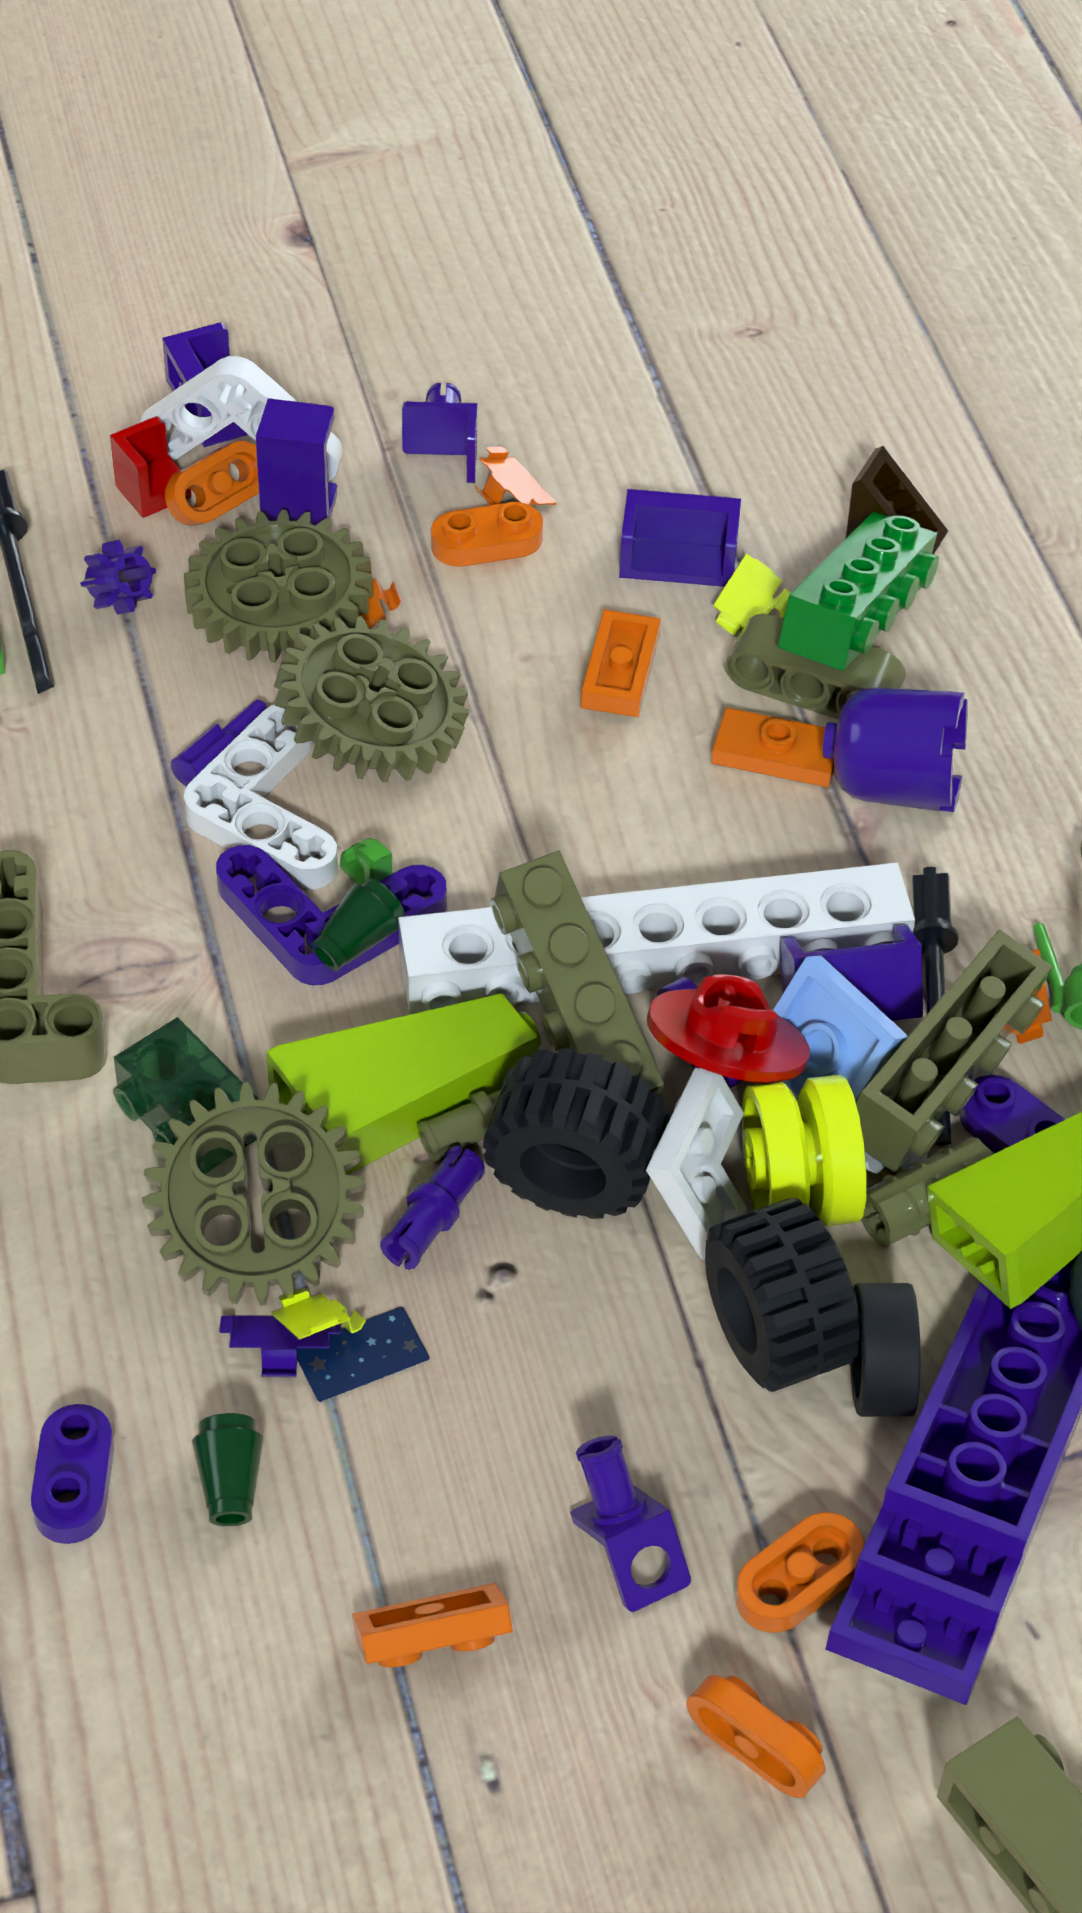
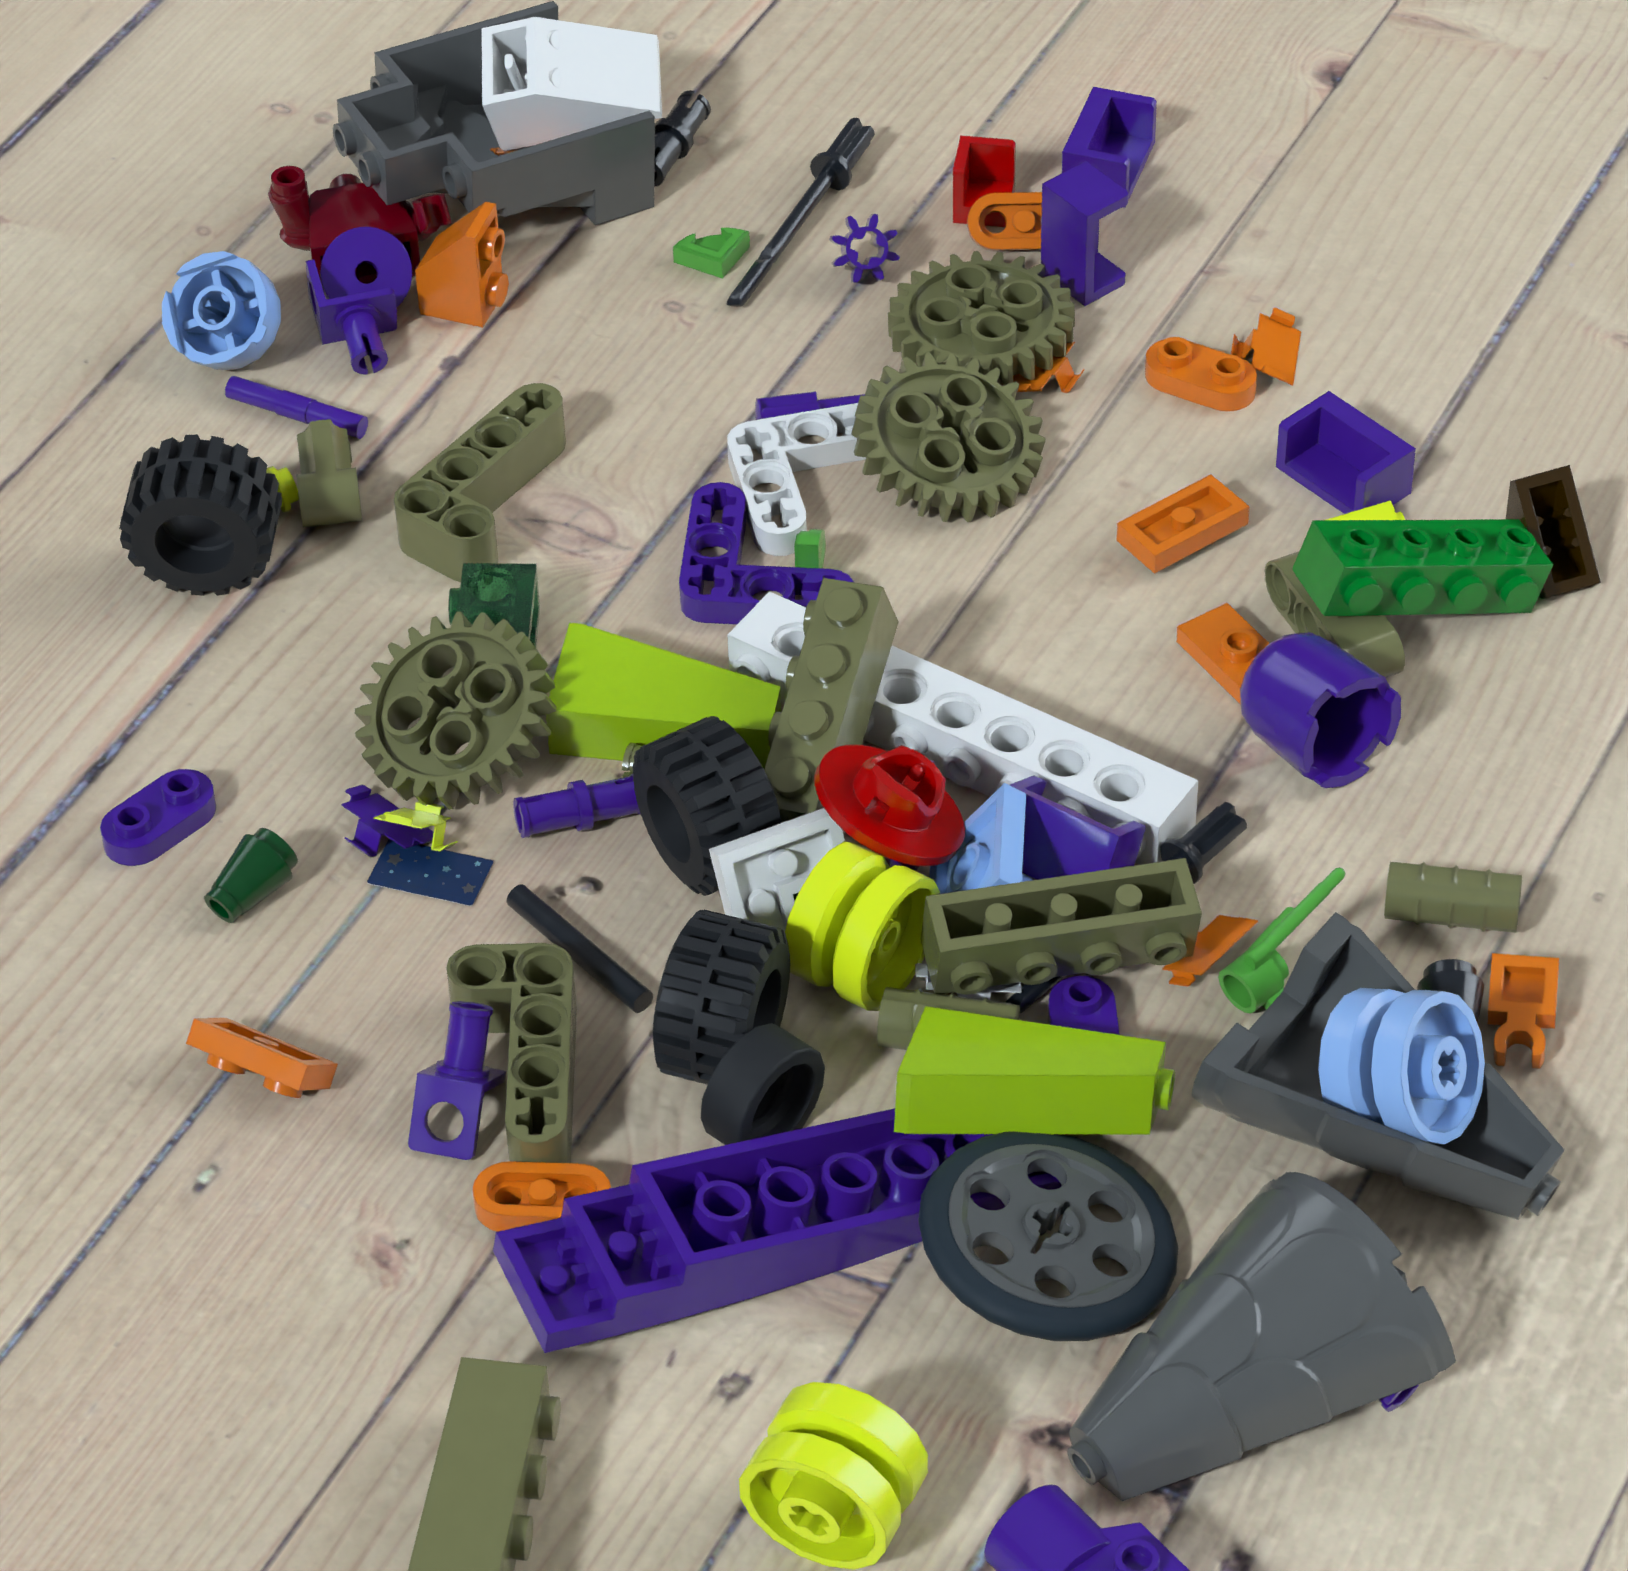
camera: 45 degrees right, 5 degrees down
white beam [139,356,343,482] -> none
dark green cone [310,878,404,971] -> none
dark purple bracket [402,383,478,483] -> none
orange plate [686,1675,826,1798] -> none
none -> olive beam [446,943,577,1163]
none -> black bar [506,884,653,1013]

